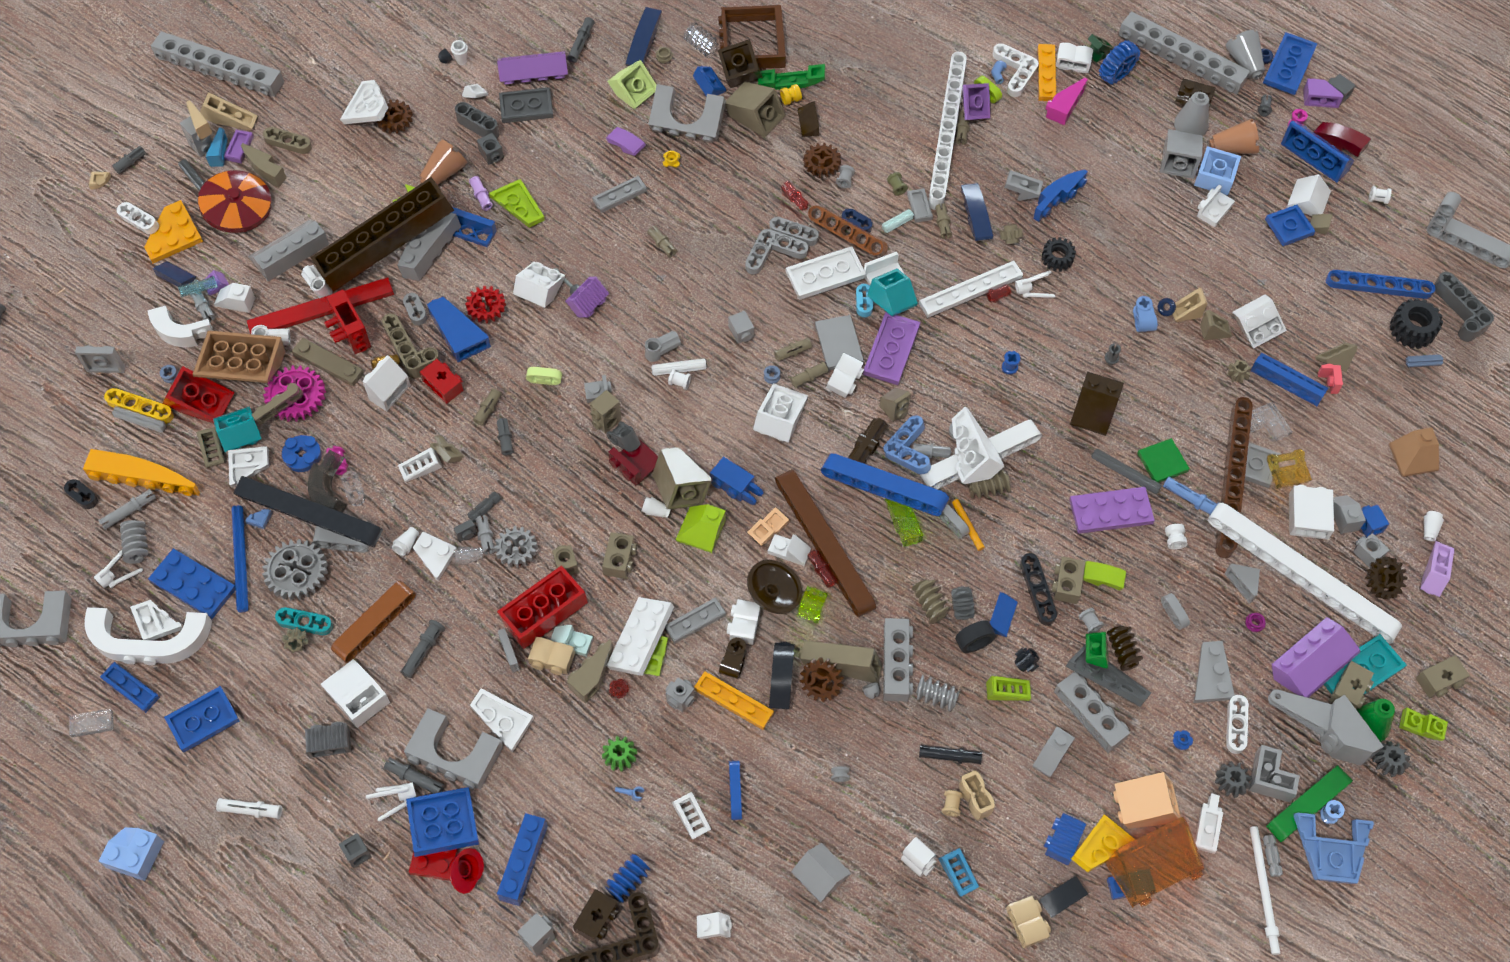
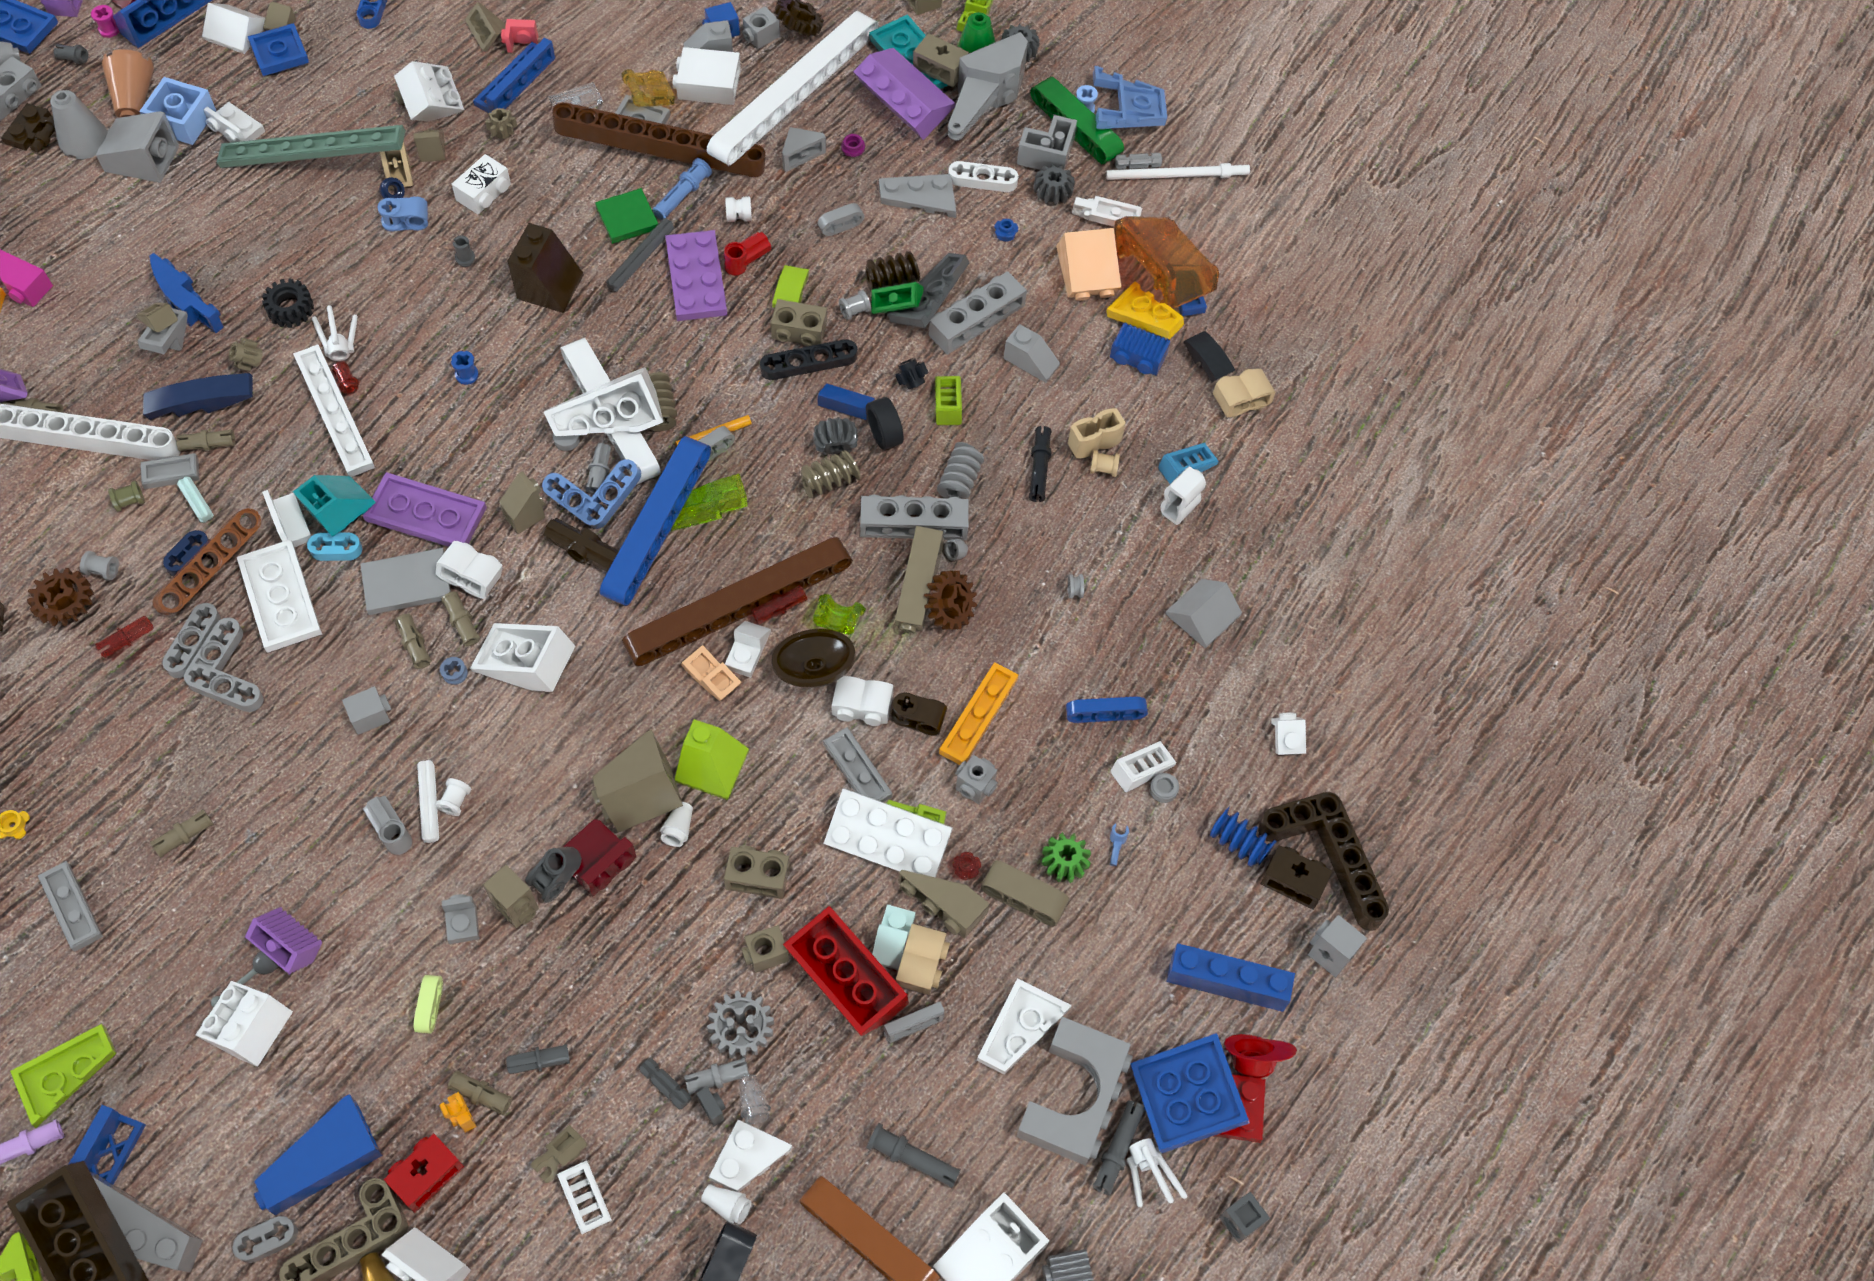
camera: 95 degrees left, 0 degrees up
red gear [465,286,506,323] -> none
blue hinge [710,456,764,505] -> none
black arch [769,642,795,710] -> none
none -> dark tan slope [136,302,178,333]
none -> sand green tile [216,125,406,168]
none -> light orange plate [439,1092,477,1133]
none -> white brick [451,154,511,214]
none -> red piece [724,232,771,276]
none -> dark tan beam [980,861,1070,926]
none -> light grey tile [1150,773,1179,803]

